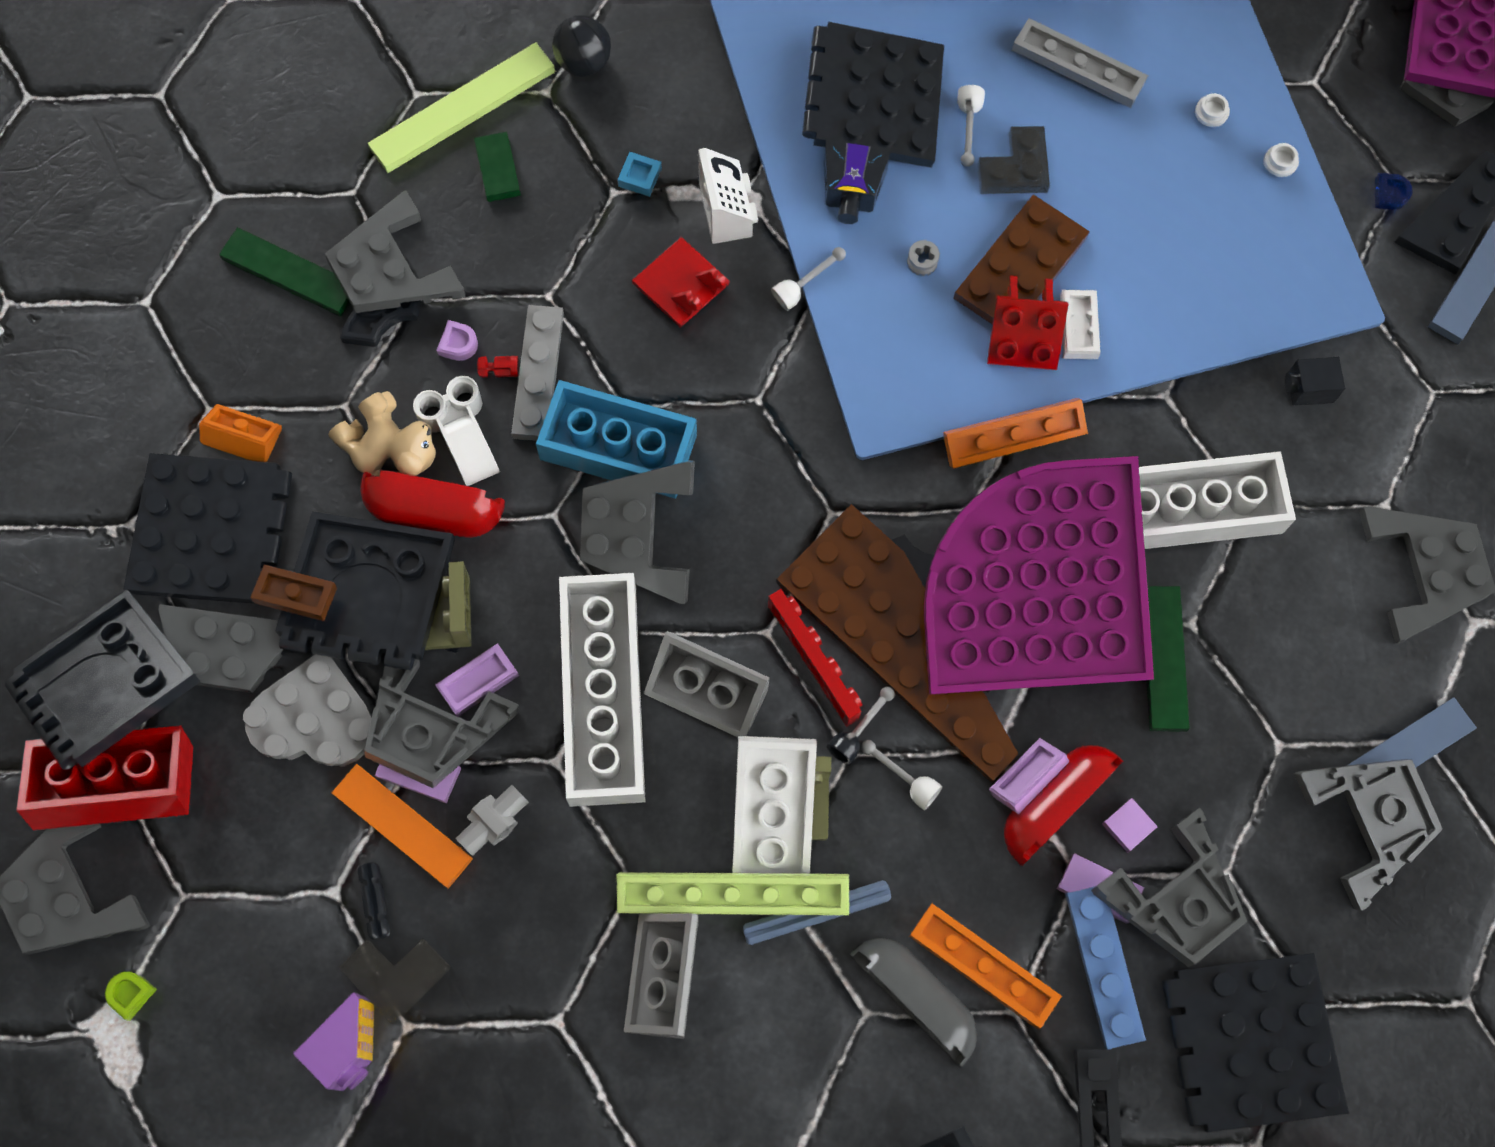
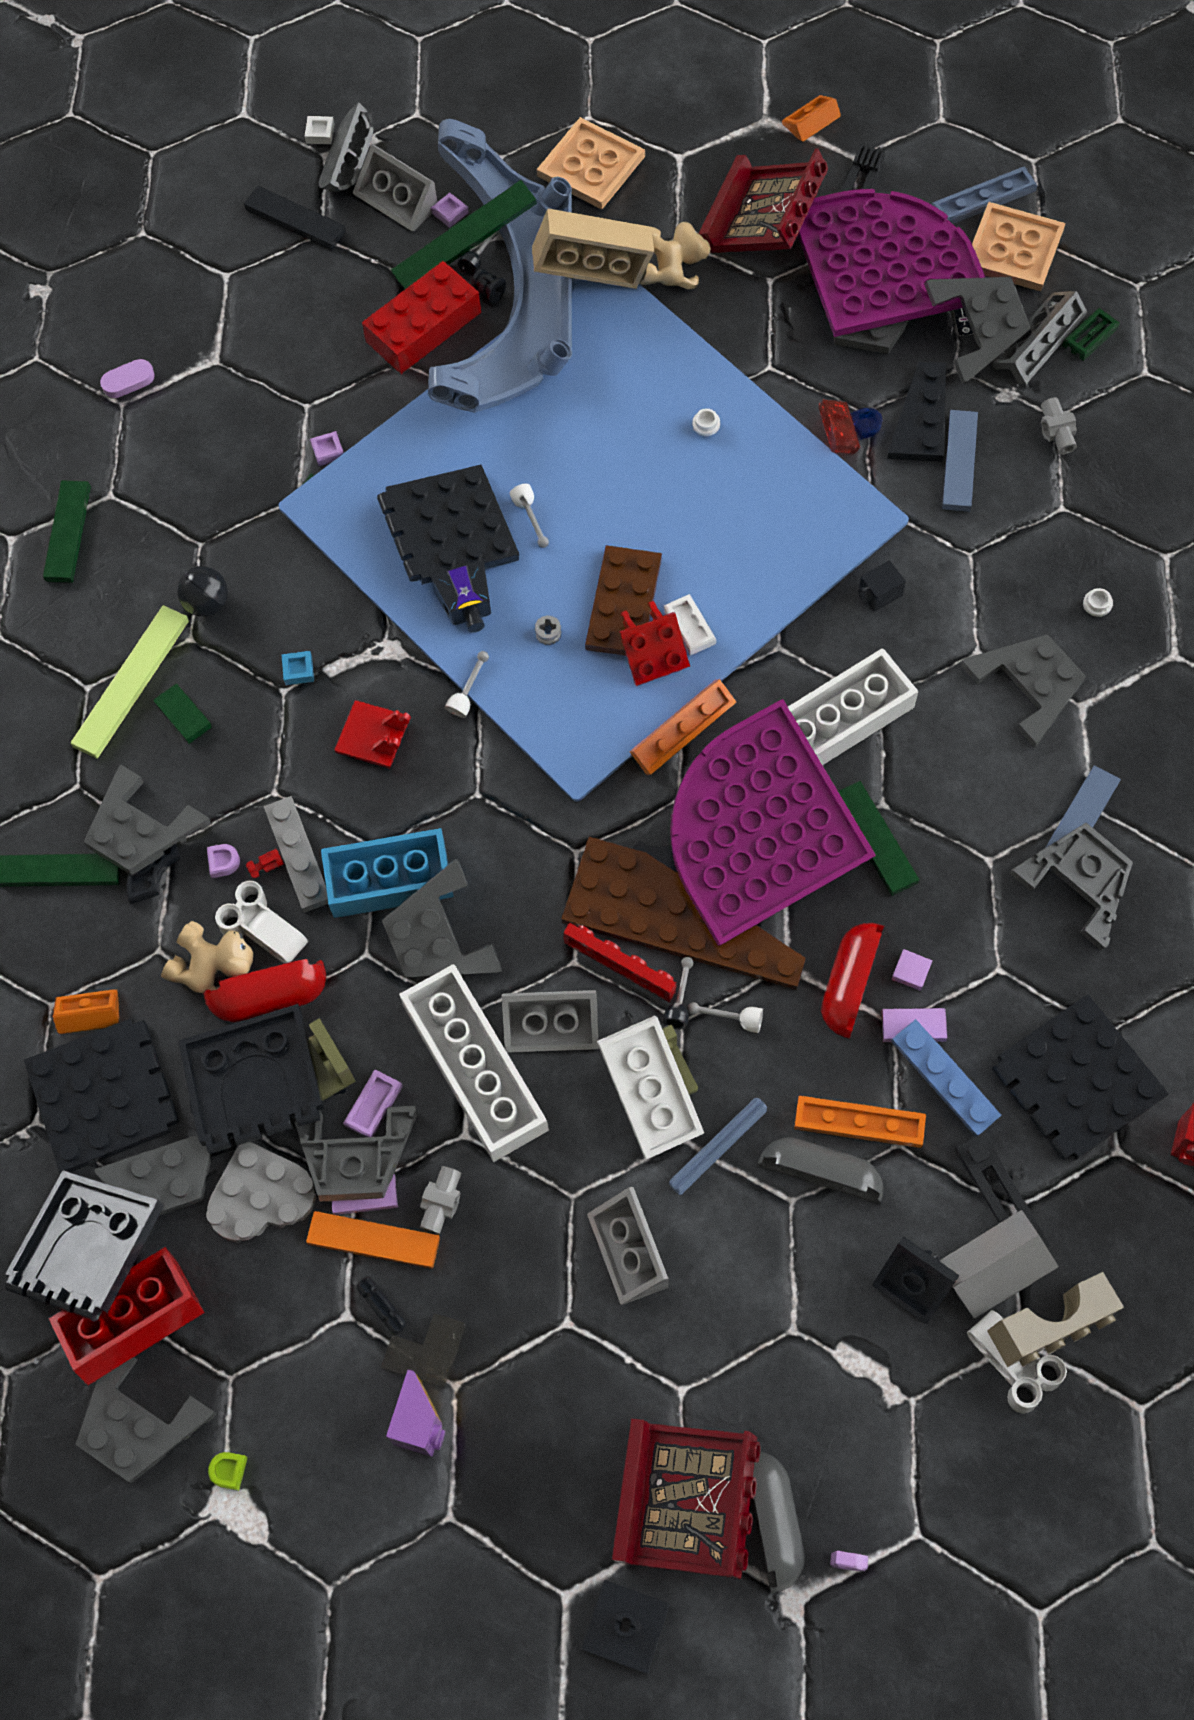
camera: 20 degrees left, 5 degrees down
reddish brown plate [250,565,337,621] -> none
yellowish green tile [617,872,850,915] -> none
white slope [698,148,758,244] -> none
clear smoke plate [978,126,1050,194] -> none
lavender tile [989,738,1070,814] -> none
light grey plate [1012,18,1148,108] -> none
dark grey wing [1091,808,1248,967] -> none
white plate [1264,143,1299,177] -> none
none -> clear red plate [818,400,860,454]

